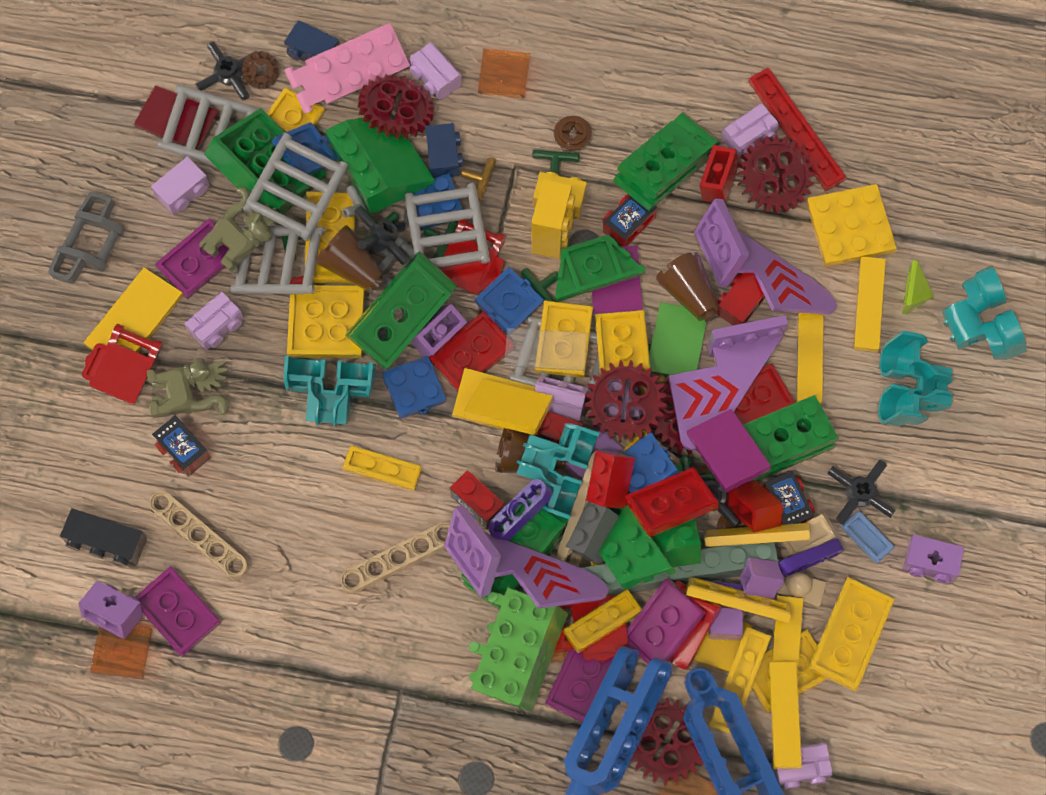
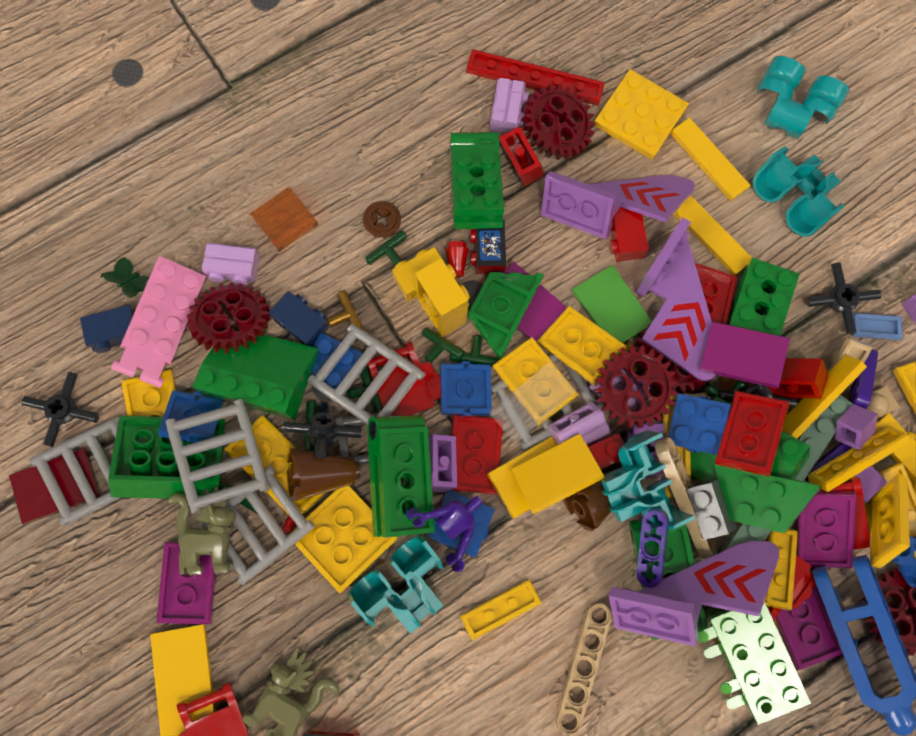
camera: 50 degrees left, 5 degrees up
dark grey bar [48,192,125,284] -> none
lavender brick [150,156,210,216] -> none
lavender brick [184,292,244,350] -> none
reddish brown gear [242,51,279,89] -> none
light grey piece [342,185,370,230] -> none
red brick [449,470,504,530] -> none
red brick [585,450,635,508] -> none
reddish brown cone [656,252,719,322] -> none
brick [763,471,815,525] -> none
lime slope [902,260,934,315] -> none
none -> dark green piece [100,257,149,298]
none -> dark purple piece [406,495,483,572]
none -> dark green piece [422,328,465,363]
none -> red cone [445,241,469,278]
none -> yellow tile [870,474,910,569]

